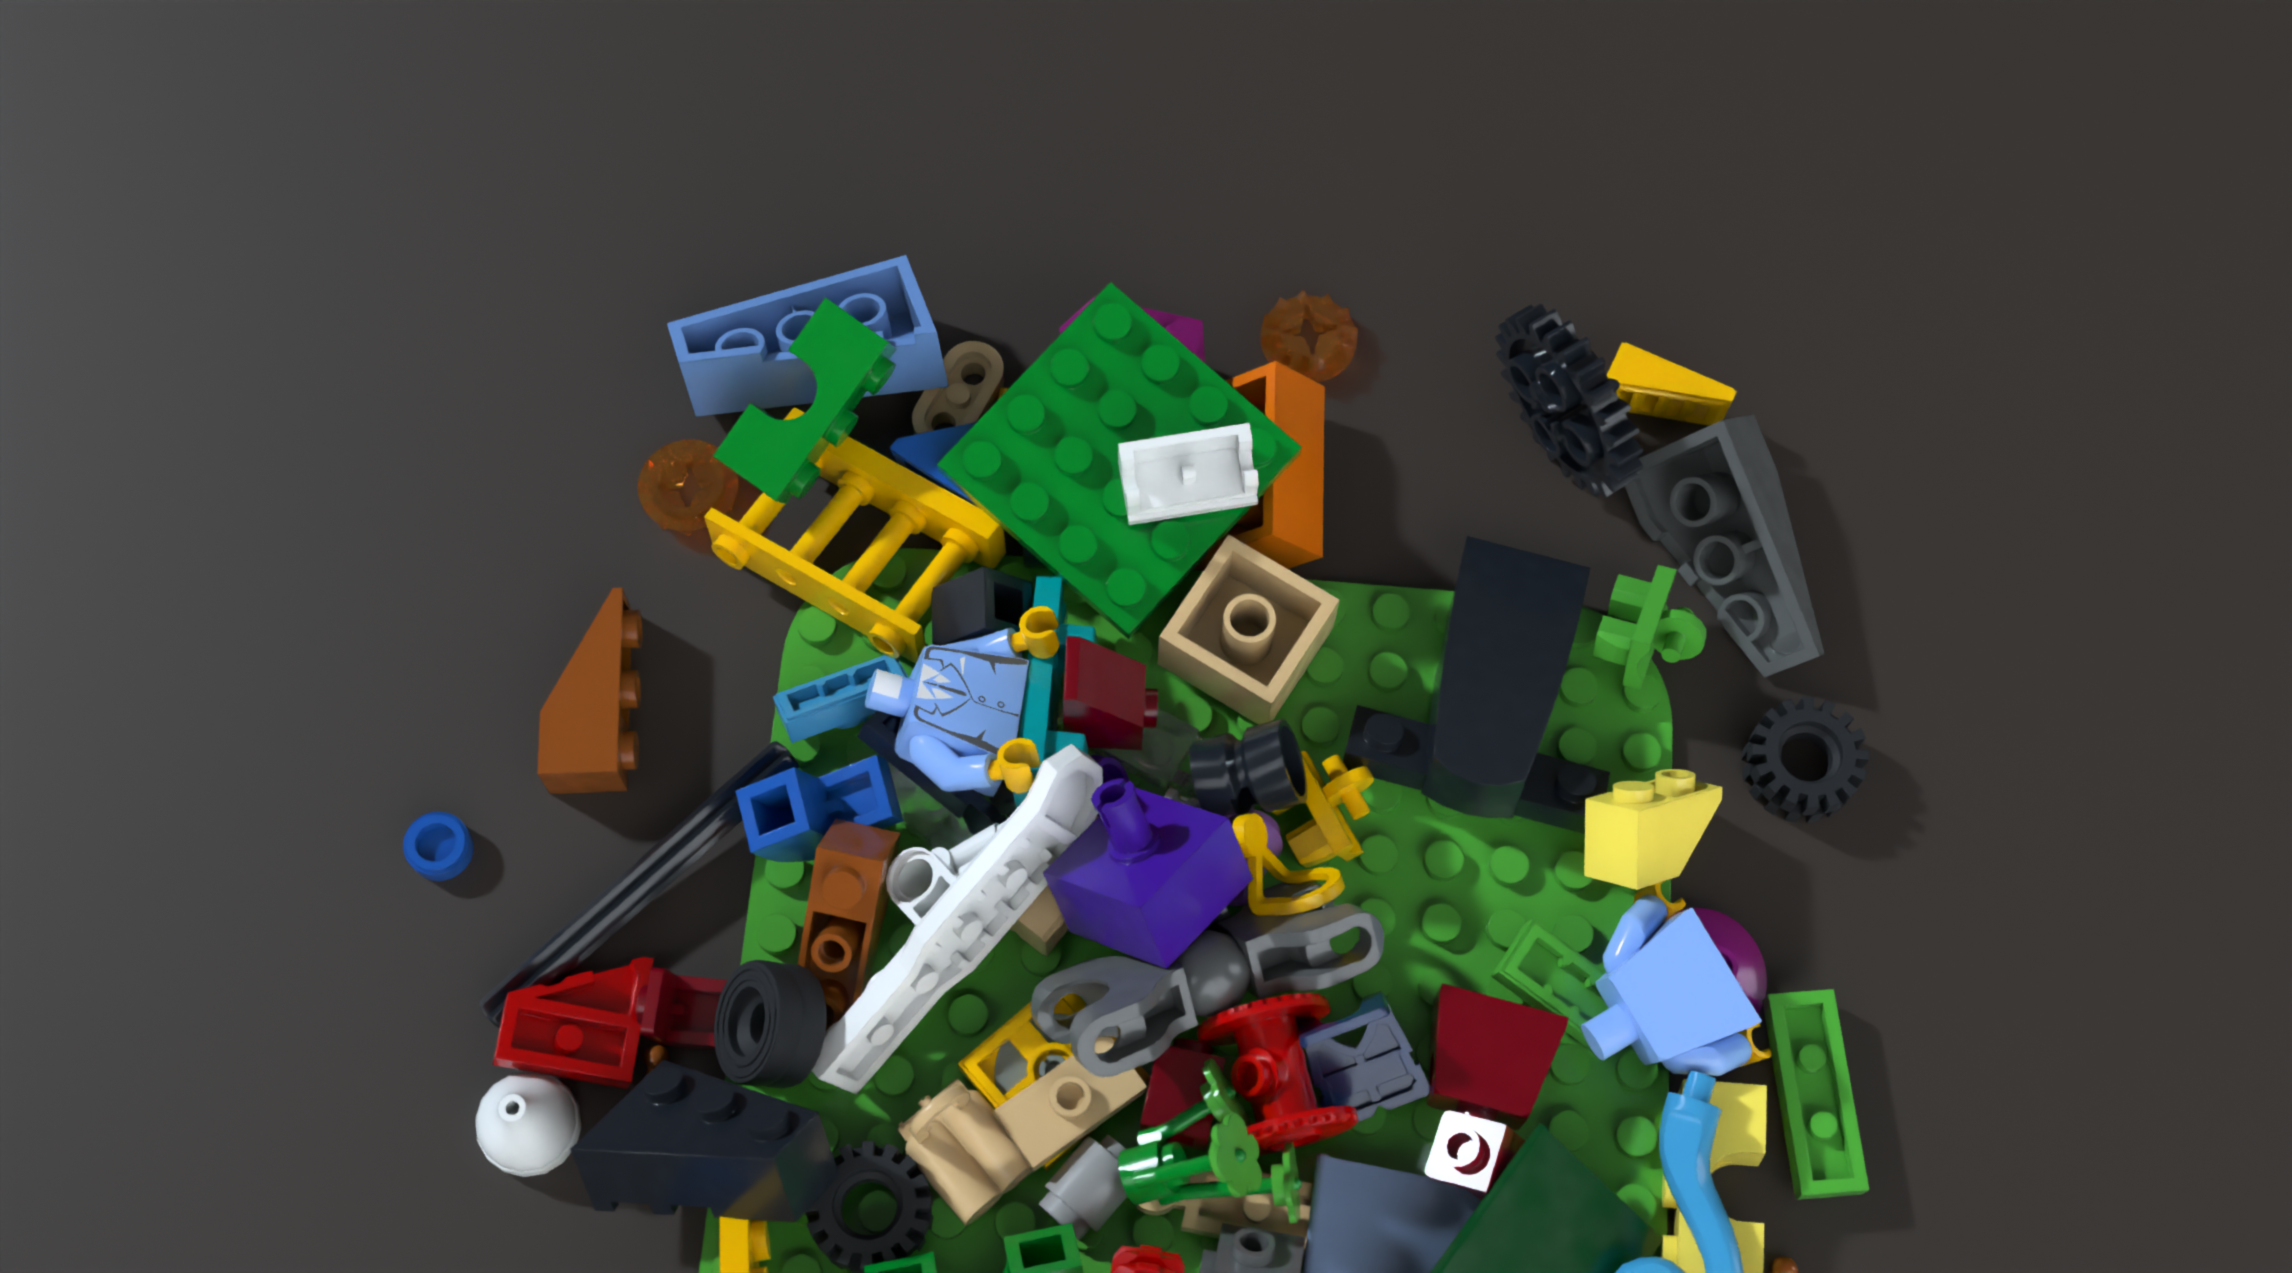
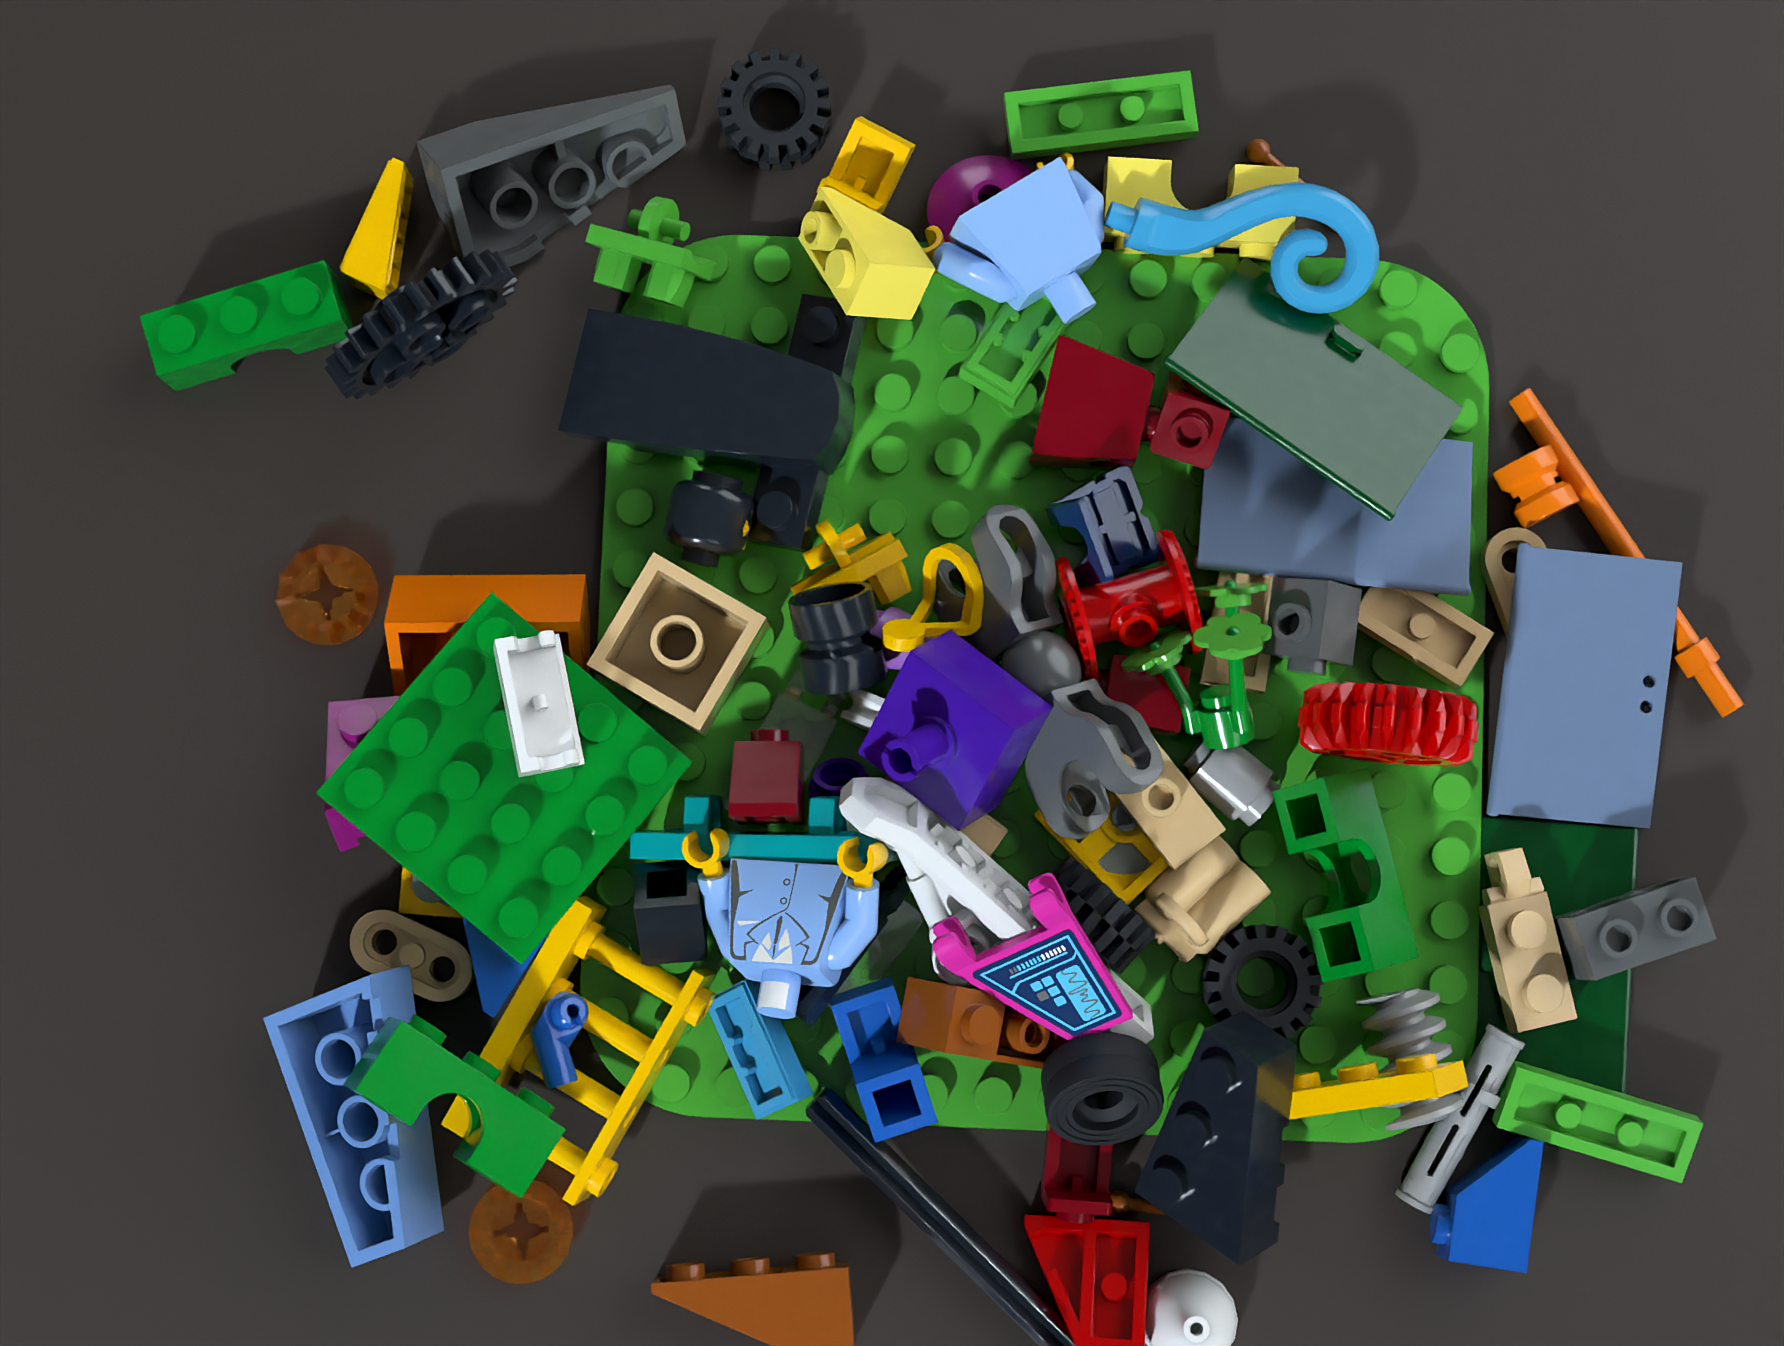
camera: 90 degrees left, 15 degrees up
none -> green arch [140,260,353,391]
none -> blue arm [531,992,589,1090]
none -> black head [664,470,754,568]
none -> yellow bracket [816,116,916,214]
none -> flag [933,872,1133,1041]
none -> black tyre [1052,856,1156,975]

